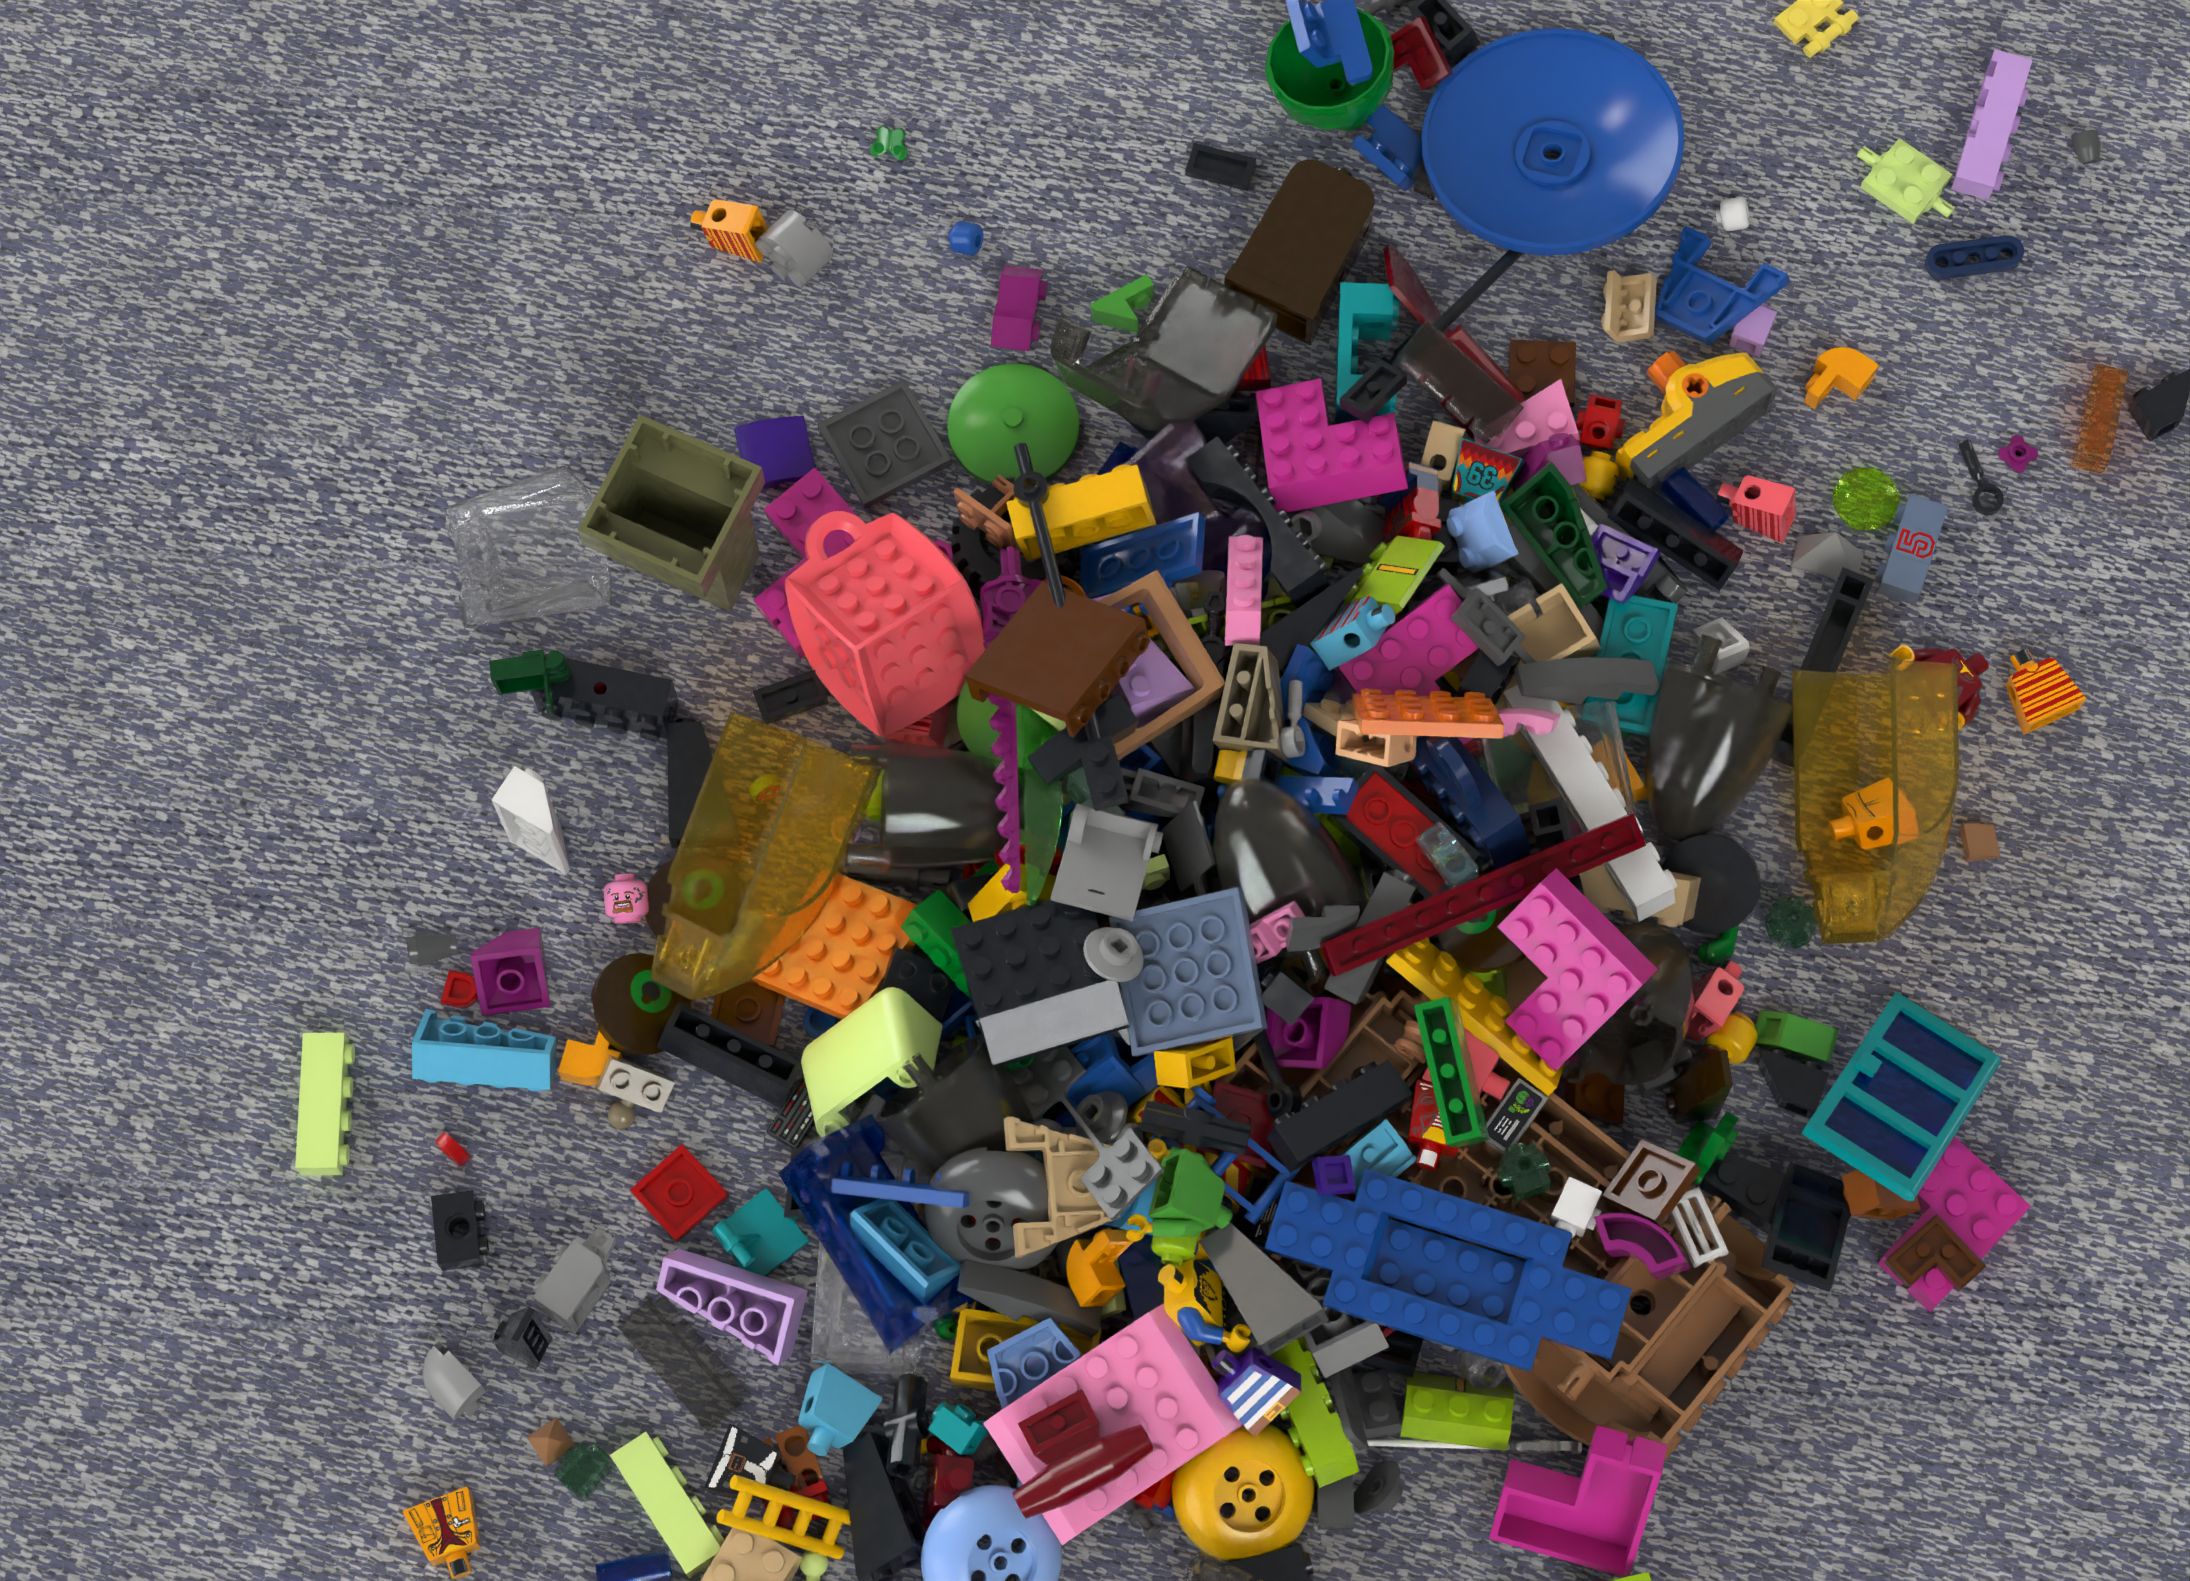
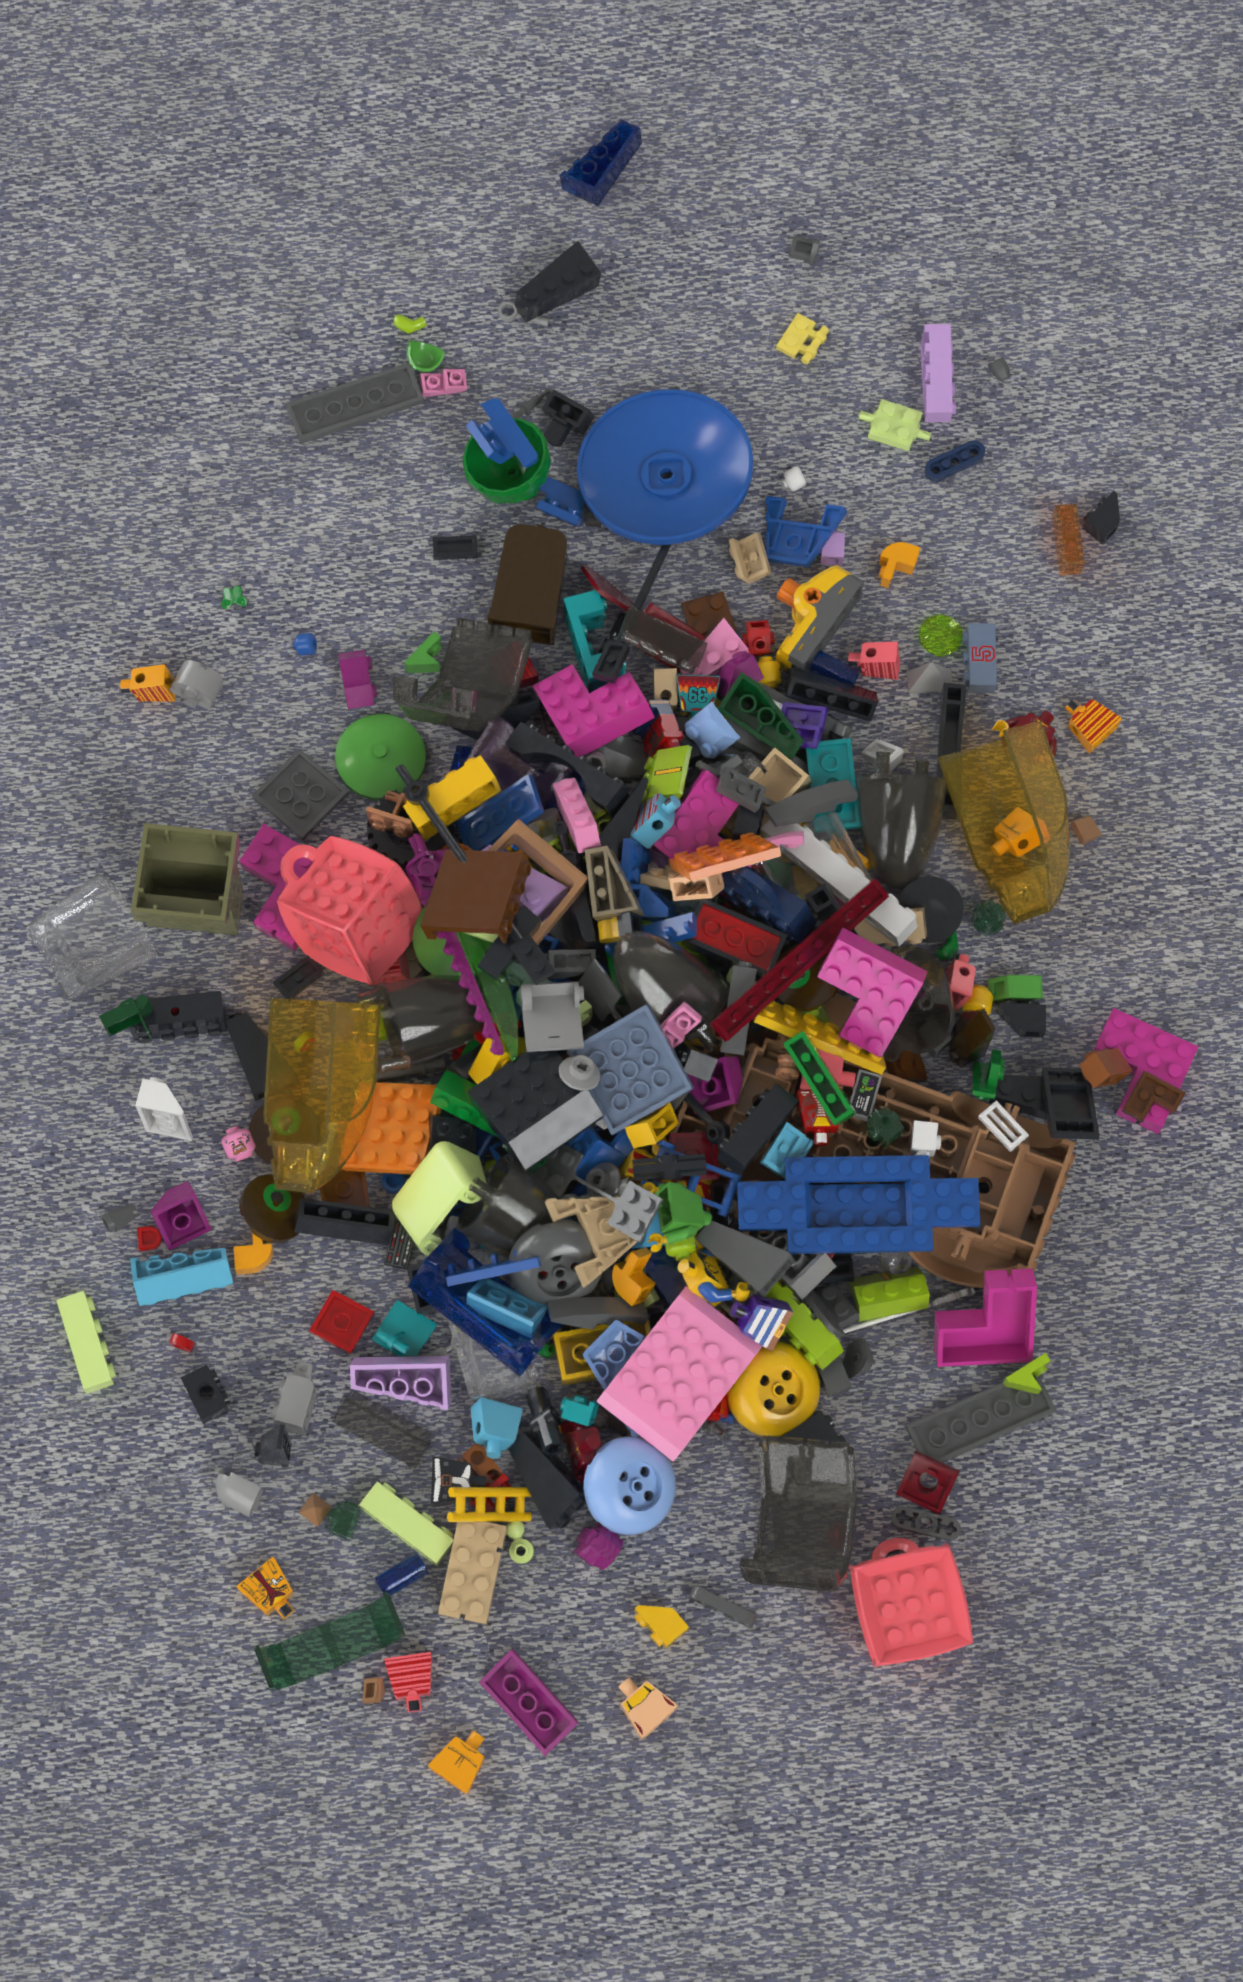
camera: 25 degrees left, 0 degrees up
plate [596,1055,675,1129] -> none
dark purple slope [734,415,815,489] -> none
dark red plate [1012,1389,1155,1519] -> none
light grey piece [1280,680,1305,758] -> none
dark grey slope [1286,905,1360,952] -> none
dark purple tile [1312,1155,1356,1196] -> none
dark red plate [1390,17,1453,90] -> none
clear light blue leg [1415,821,1479,889] -> none
magenta brick [1594,1213,1691,1280] -> none
plate [1602,1139,1701,1228] -> none
door [1801,992,2001,1202] -> none
black piece [1958,440,2004,516] -> none
magenta plate [1998,435,2038,473] -> none

